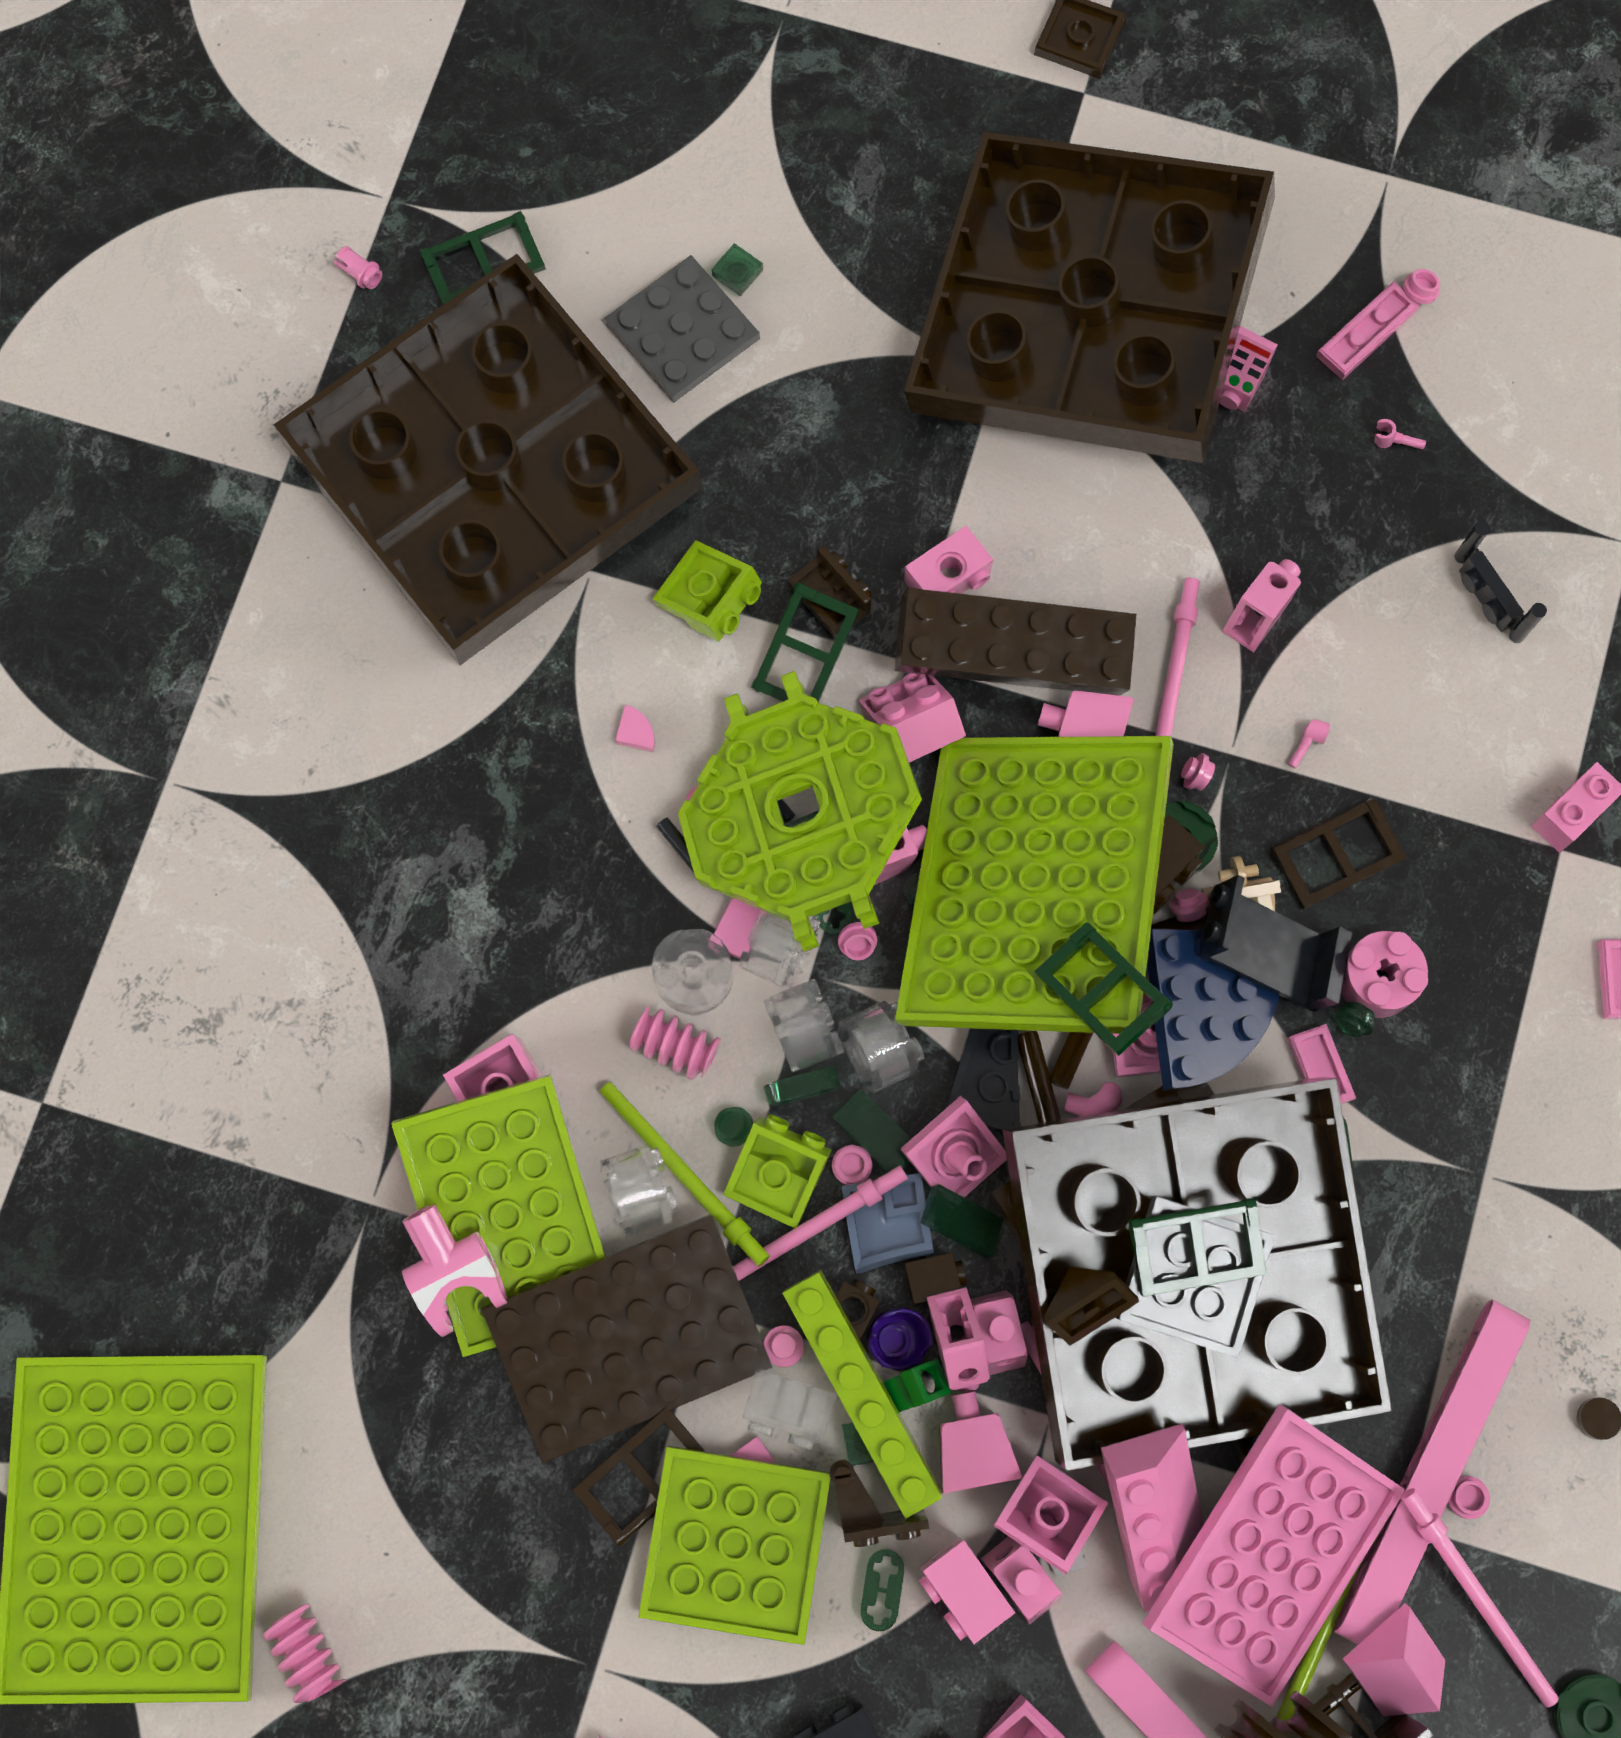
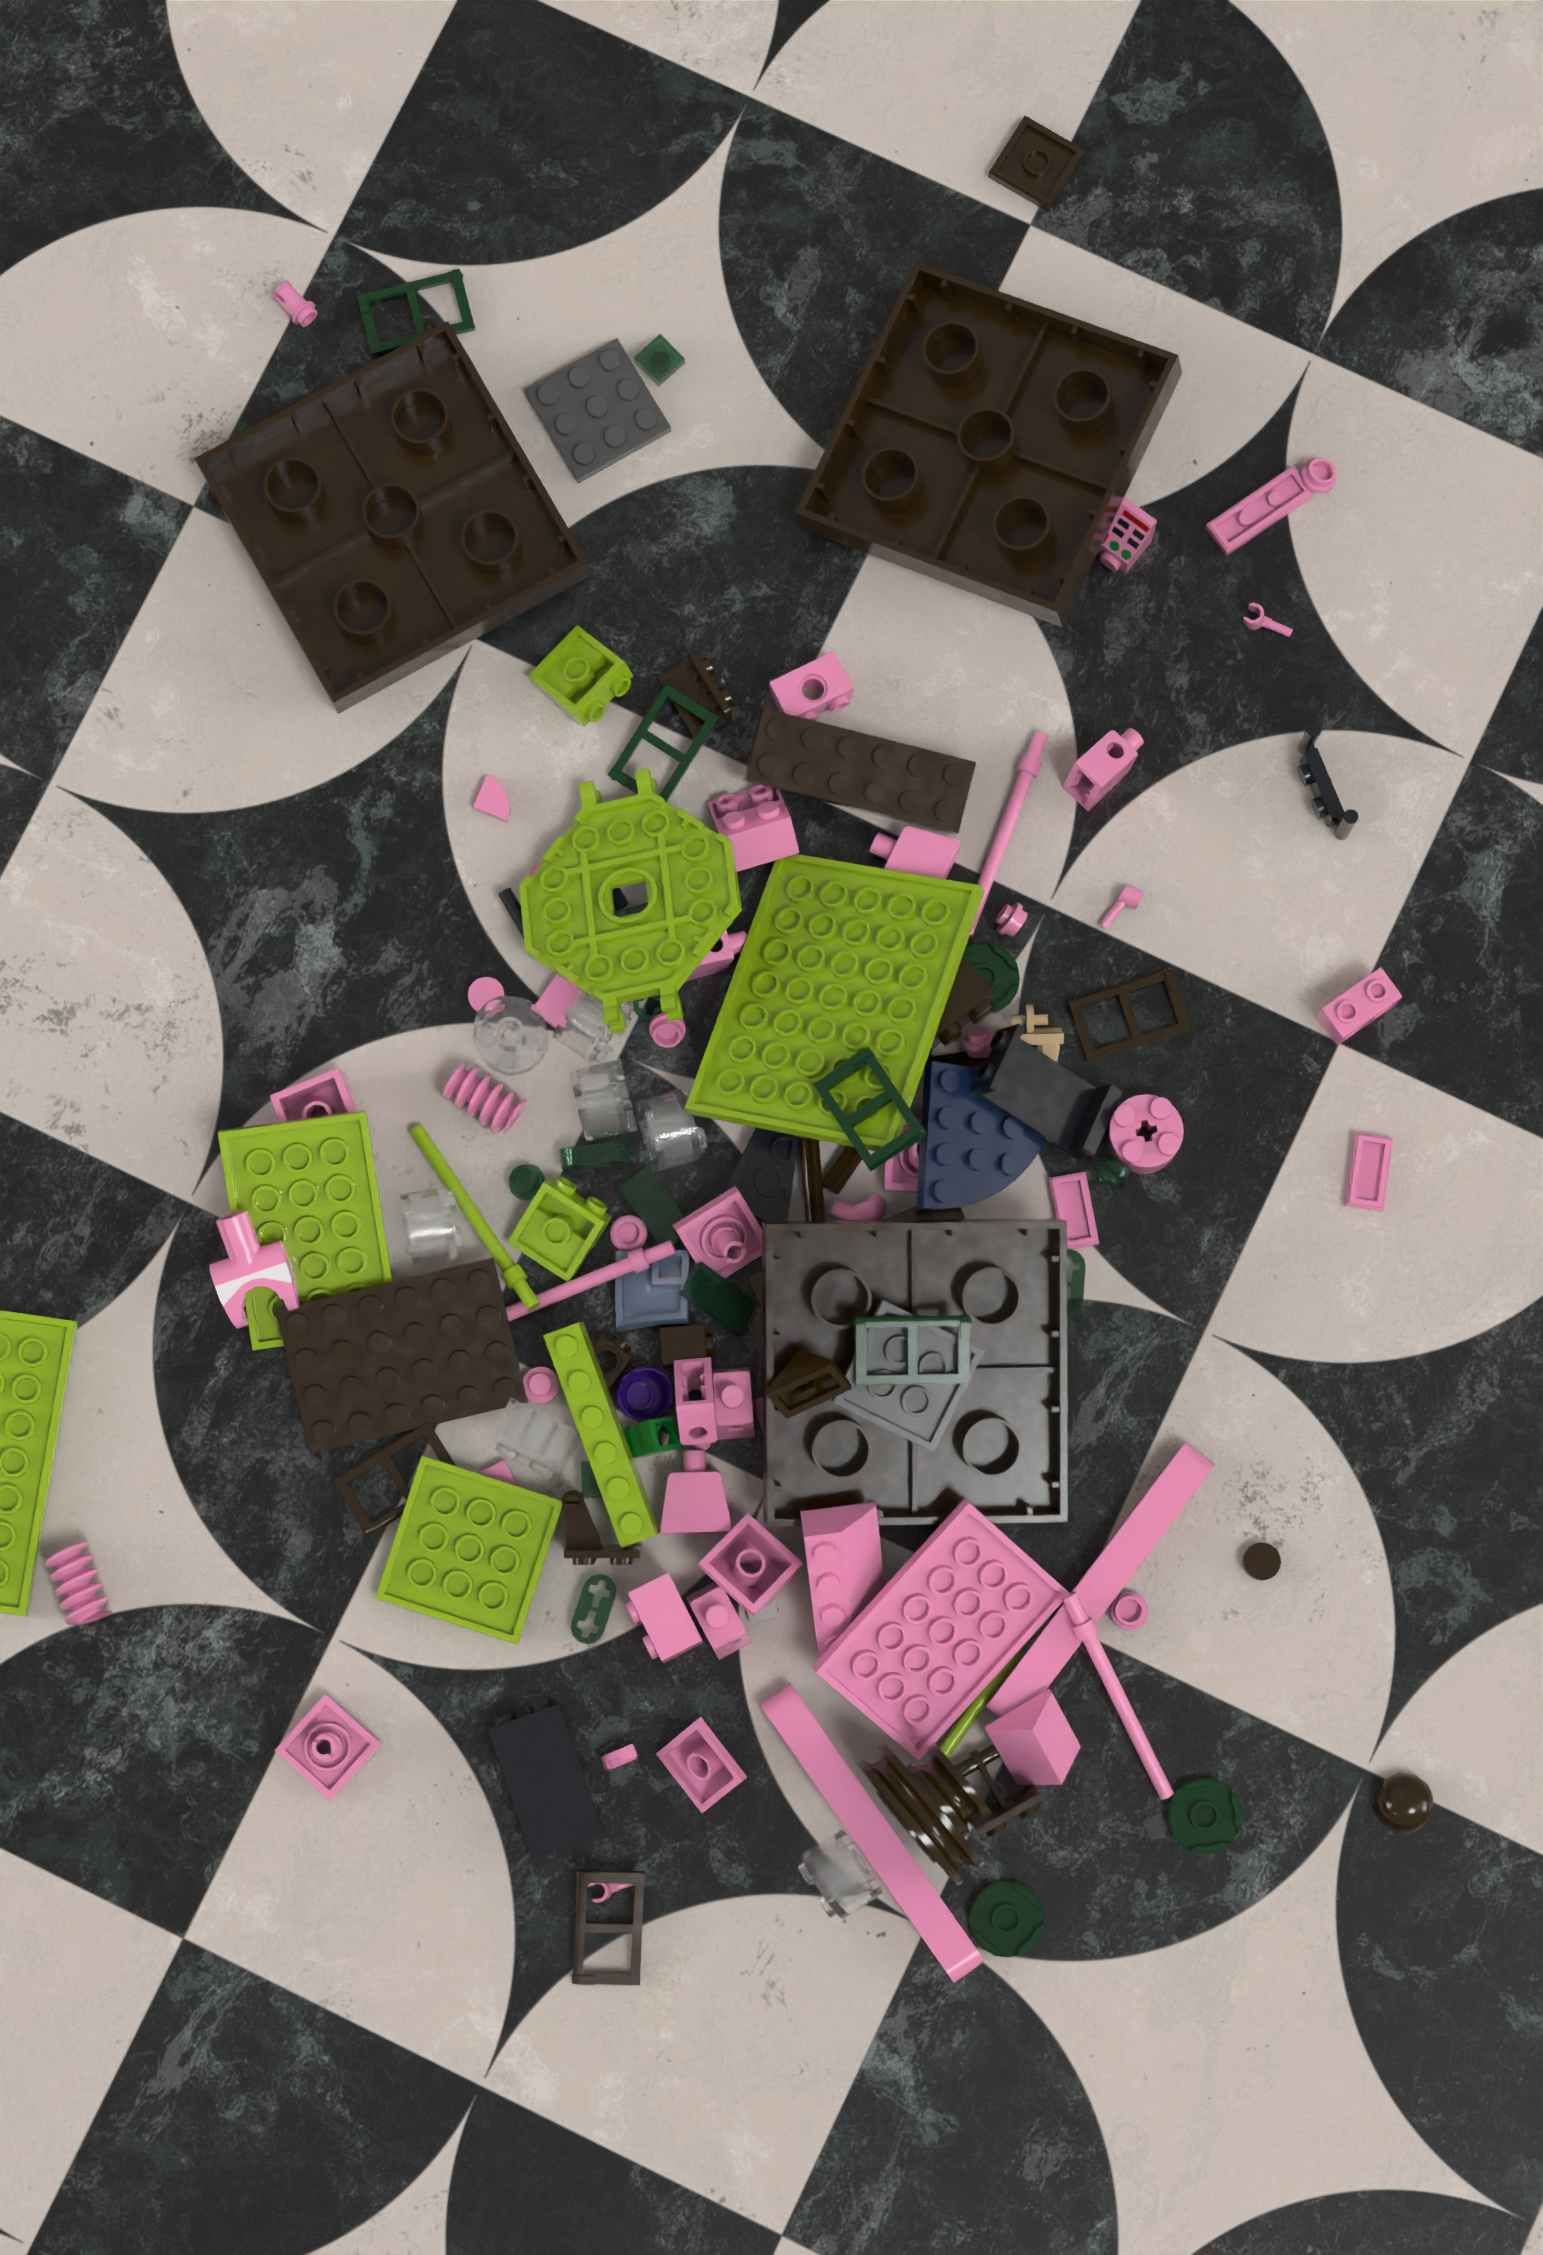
camera: 10 degrees right, 5 degrees up
none -> bright pink tile [468,977,505,1015]

